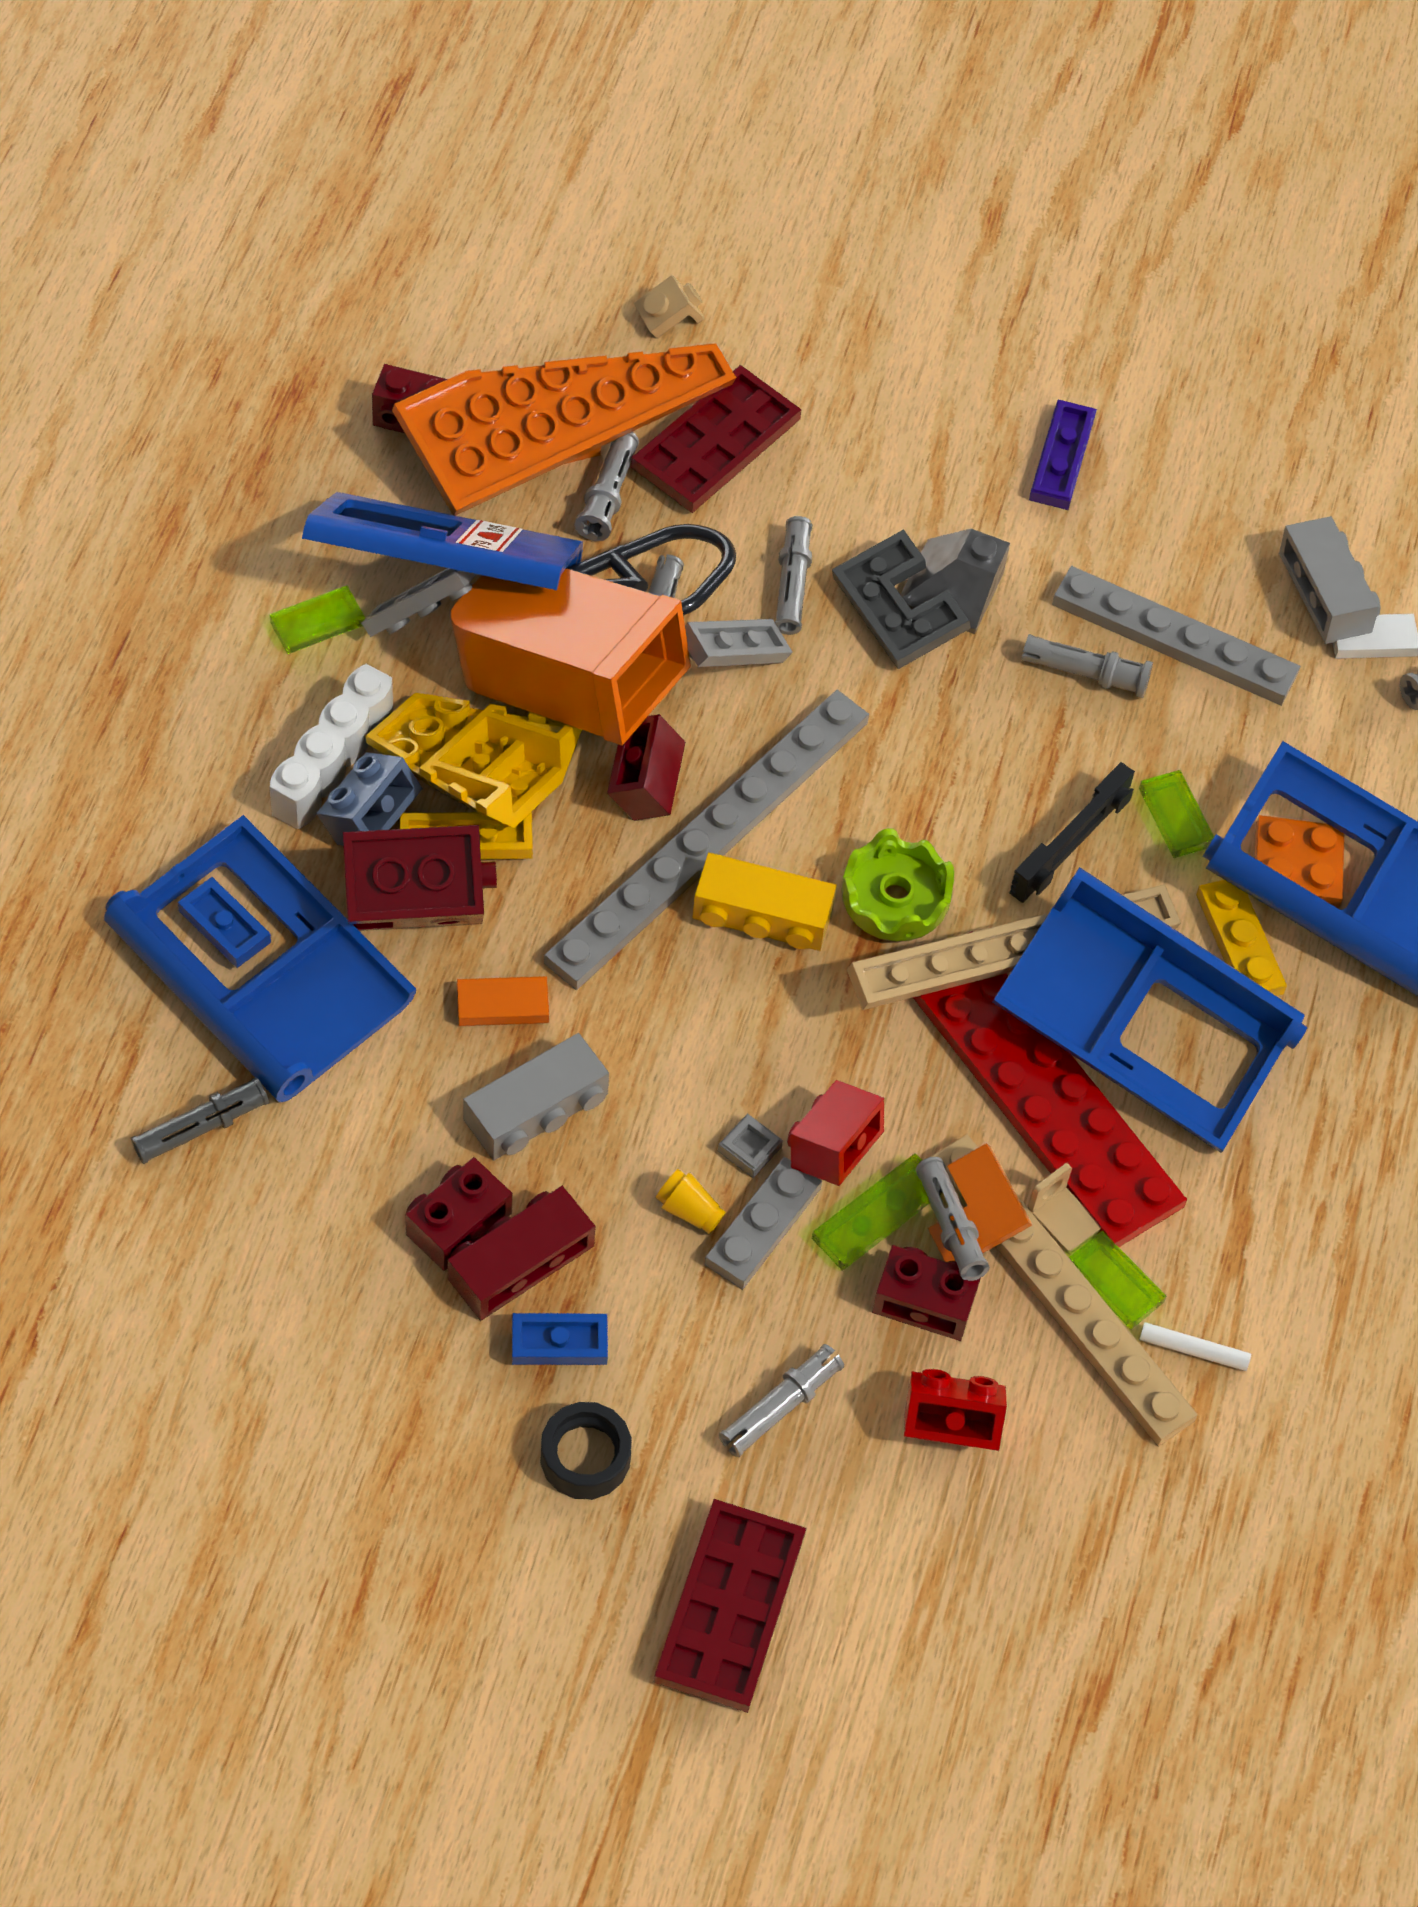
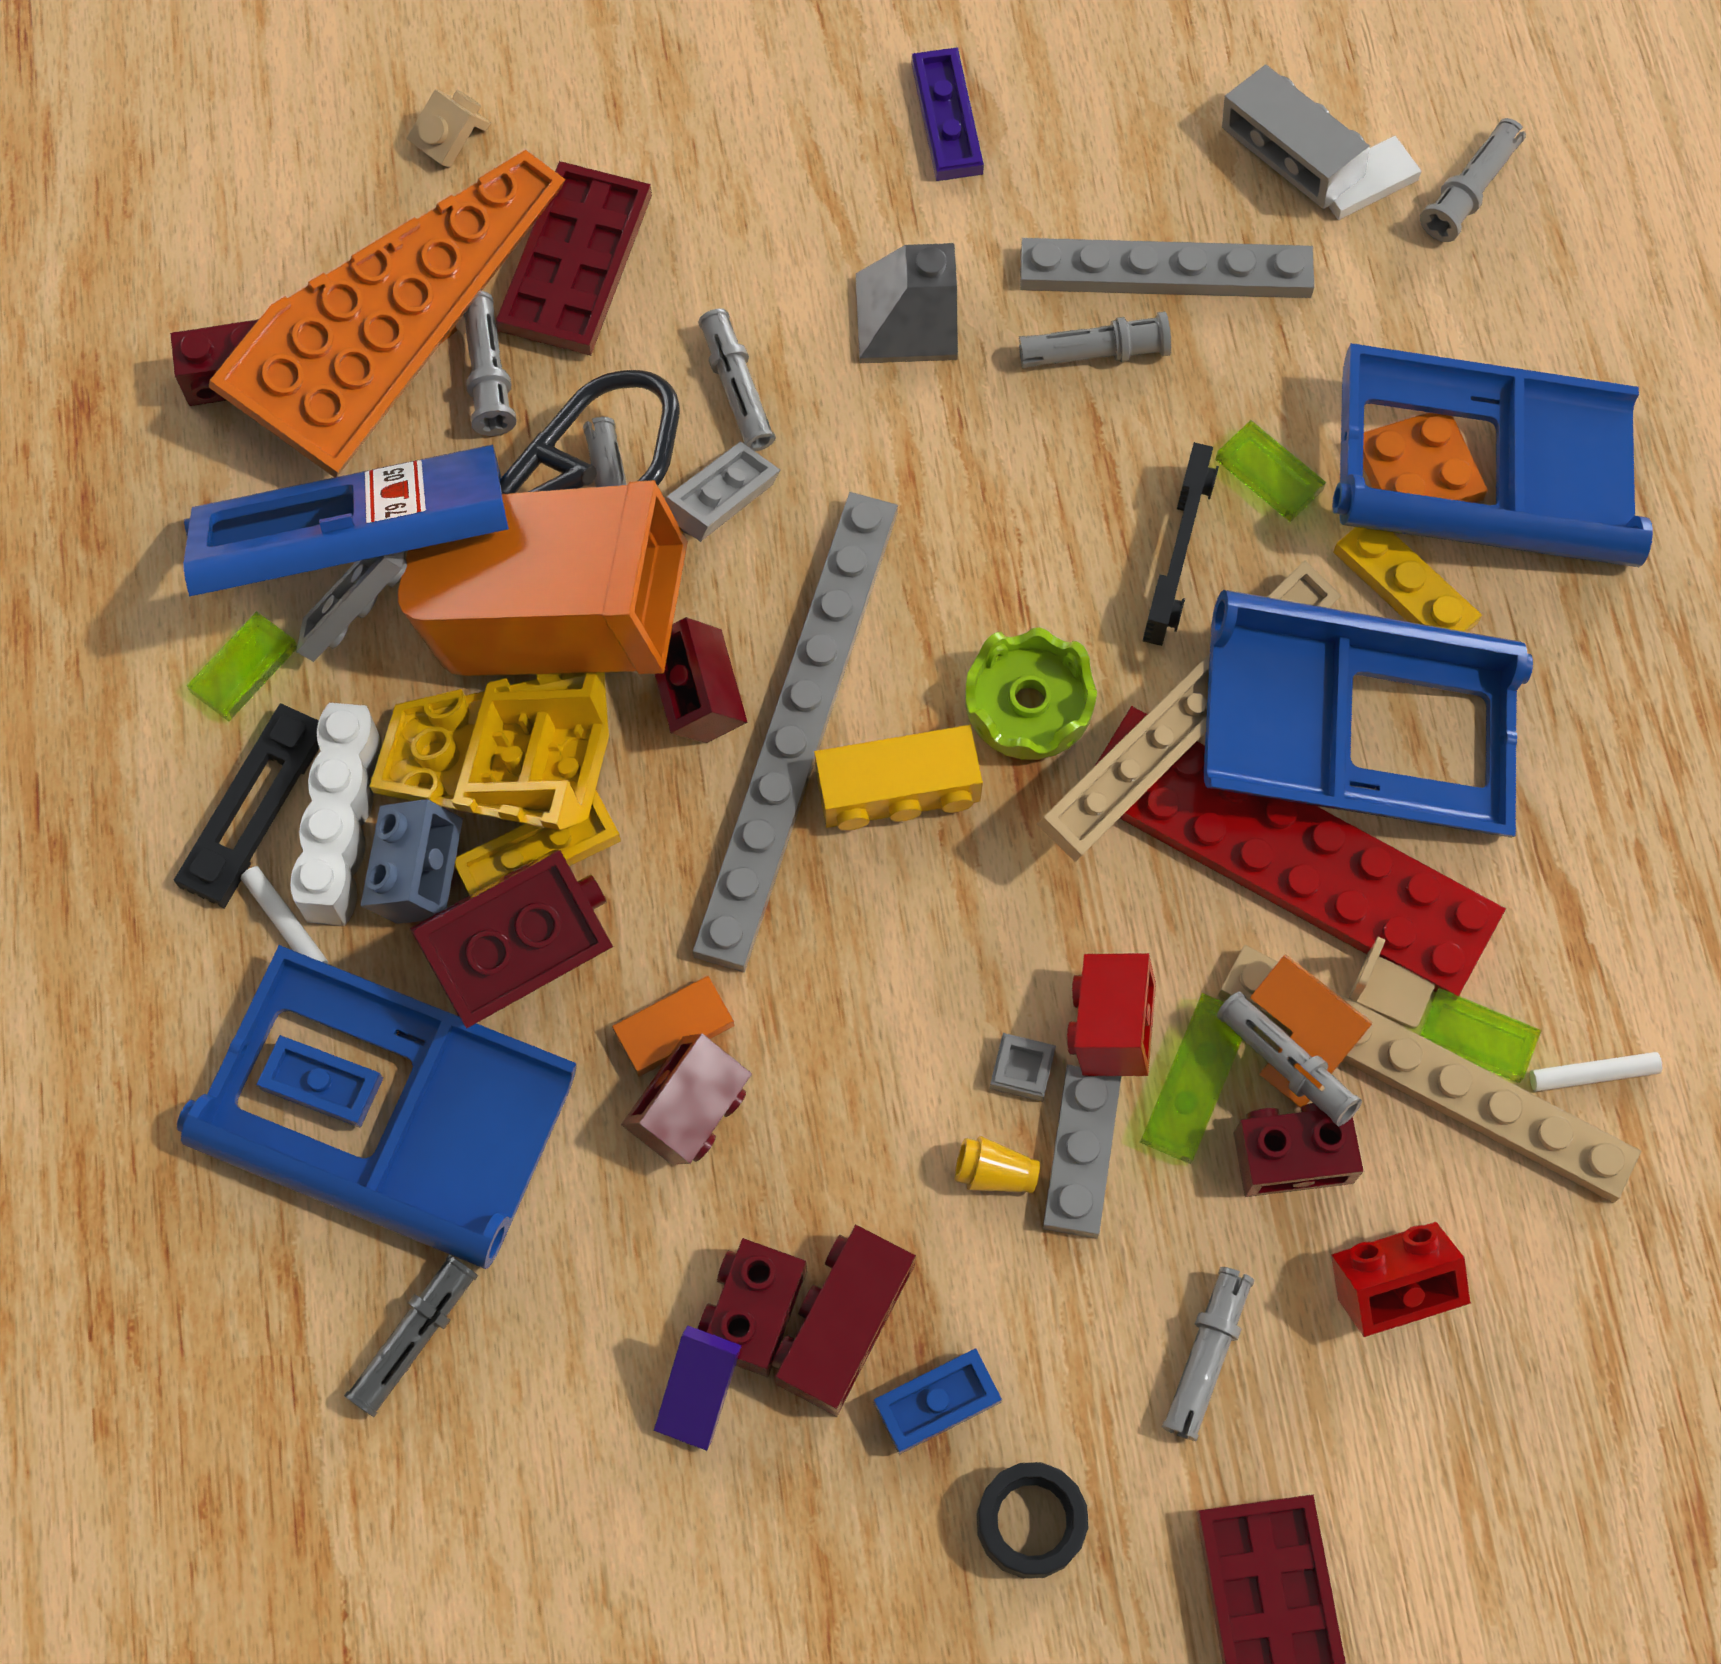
camera: 20 degrees left, 10 degrees up
light grey brick [463,1033,609,1161] -> none
dark grey plate [832,529,970,669] -> none
none -> black container [174,703,319,909]
none -> white piece [241,866,328,964]
none -> brick [621,1033,752,1165]
none -> dark purple tile [654,1325,742,1451]

